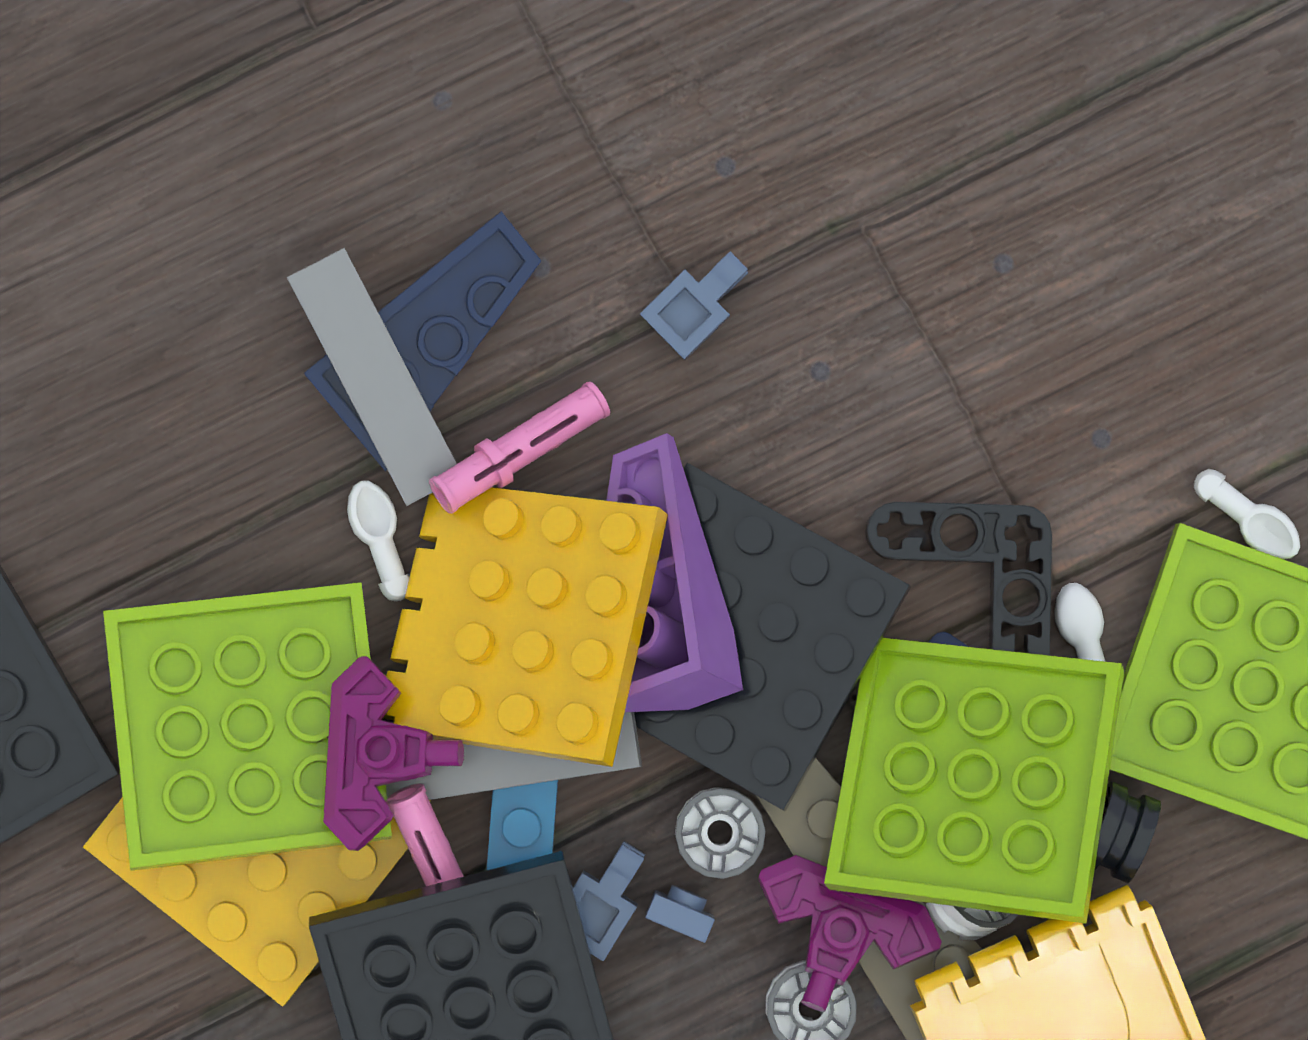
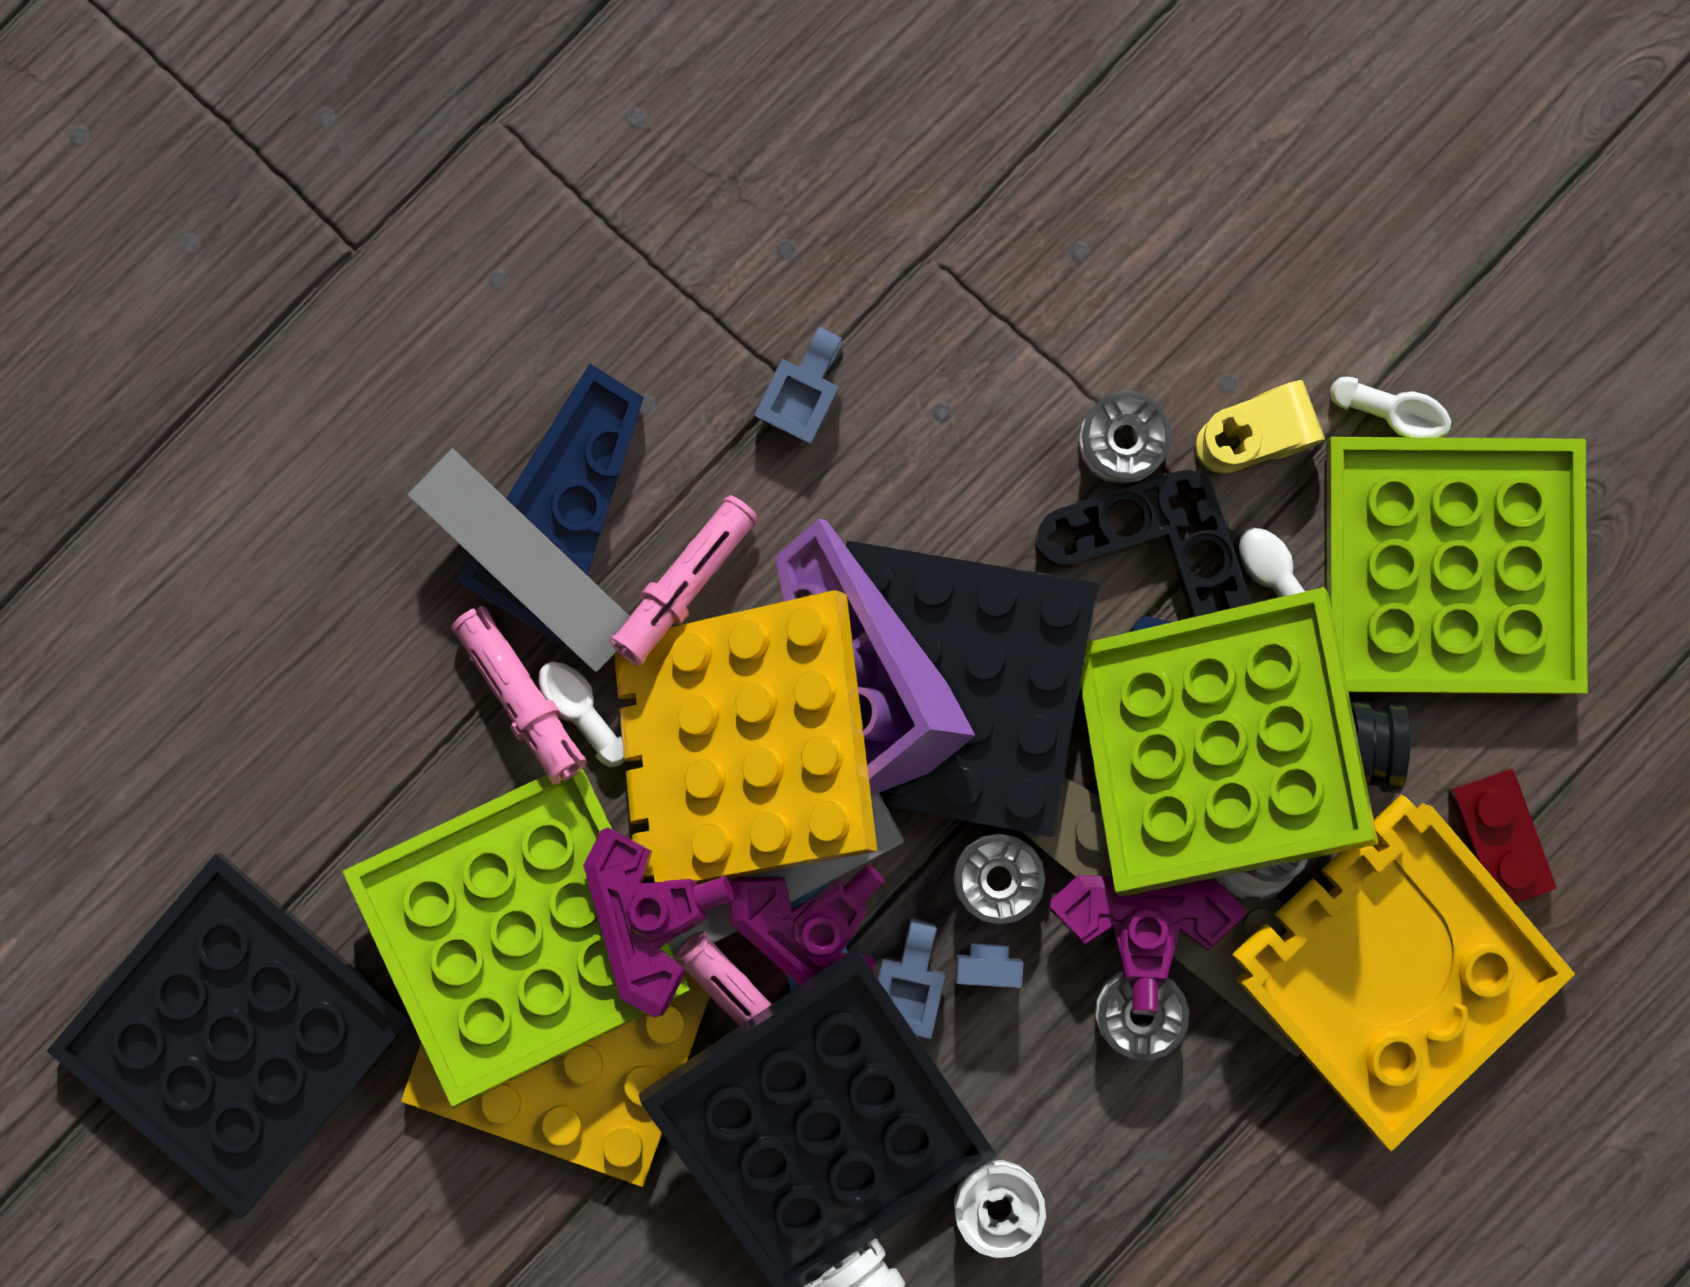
camera: 15 degrees left, 0 degrees up
none -> bright pink pin [451,606,587,784]
none -> magenta piece [729,864,885,985]
none -> wheel [1078,390,1172,485]
none -> light yellow piece [1195,380,1325,475]
none -> dark red plate [1448,768,1557,904]

